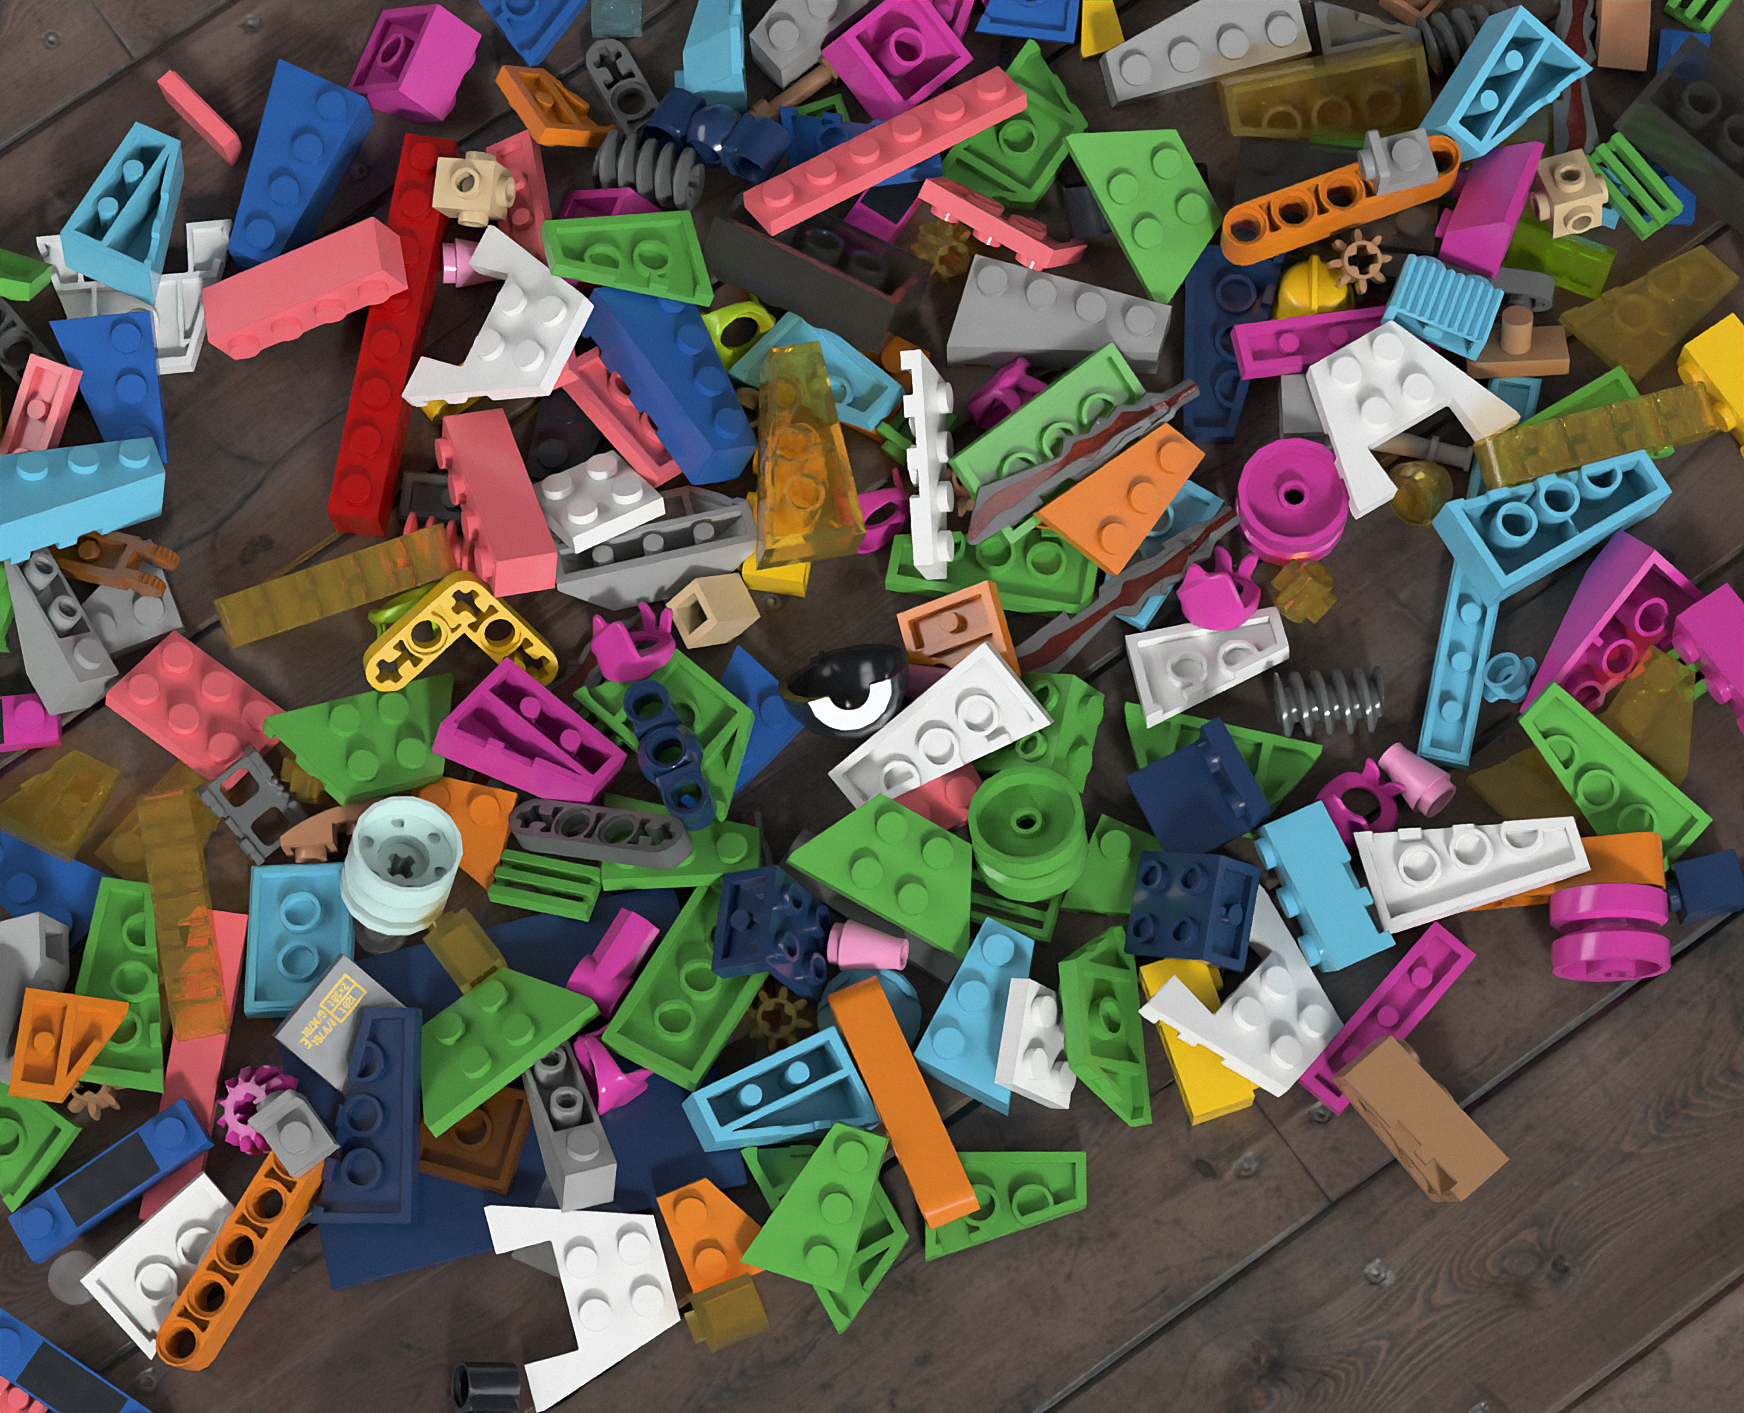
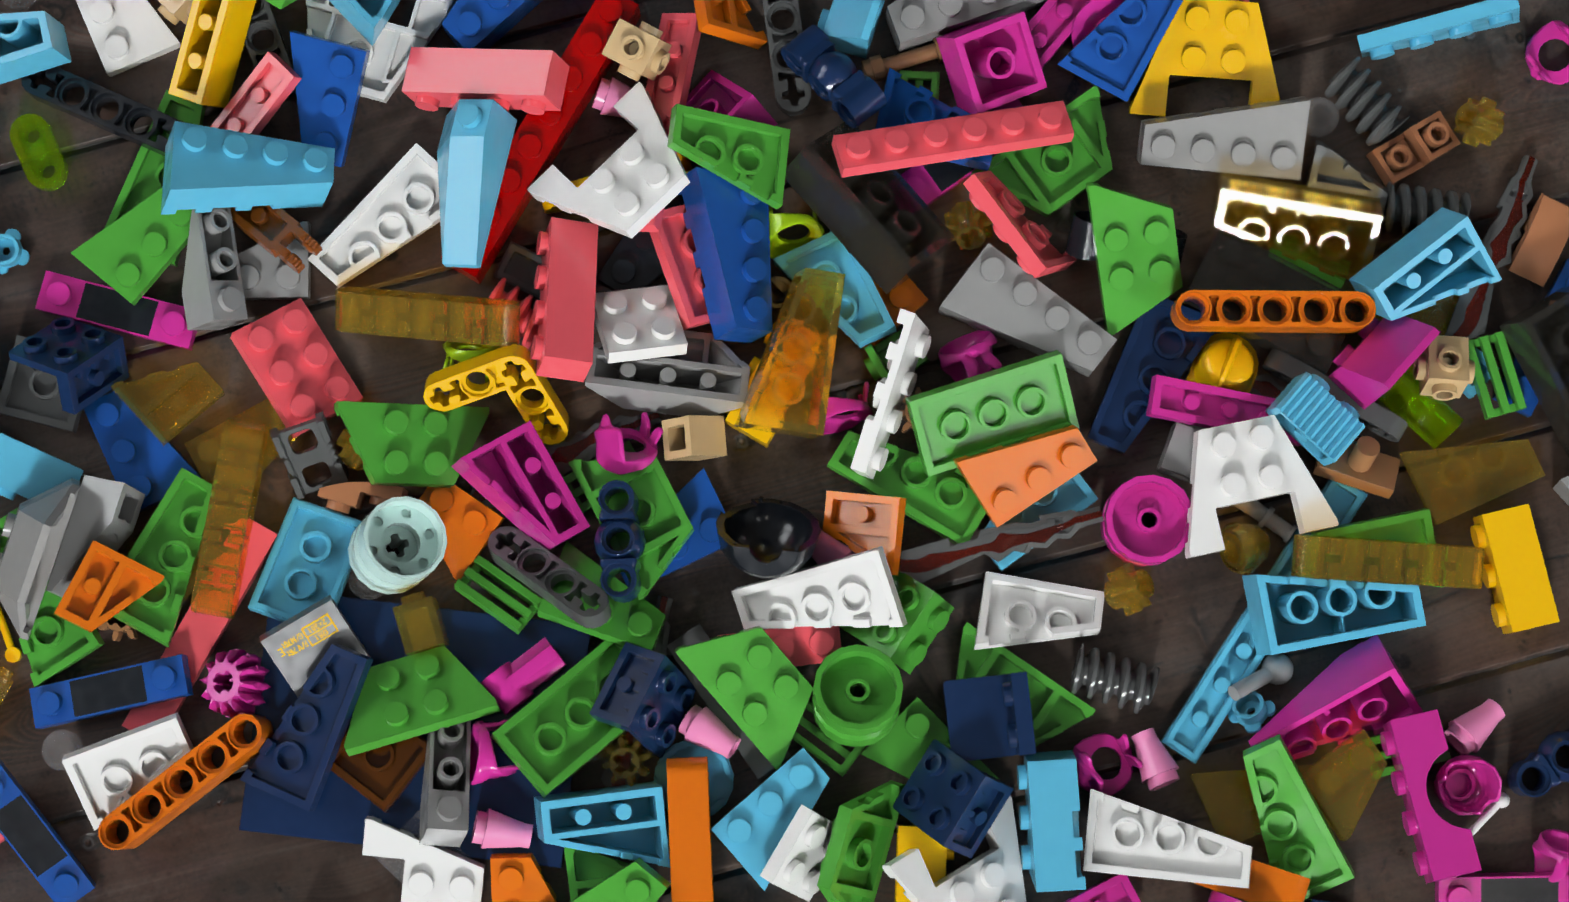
camera: 15 degrees right, 10 degrees up
light grey bracket [248,1089,340,1179] -> none
dark grey piece [592,128,706,212] -> none
dark grey sword [966,378,1200,545] -> none
dark pink piece [1176,545,1261,631] -> none
medium nougat gear [1325,229,1392,295] -> none
light grey bracket [1357,128,1438,196] -> none
none -> white wing [308,143,440,288]
none -> medium azure wedge [437,99,517,268]
none -> bright pink cone [471,808,533,849]
none -> light grey bar [1228,653,1294,701]

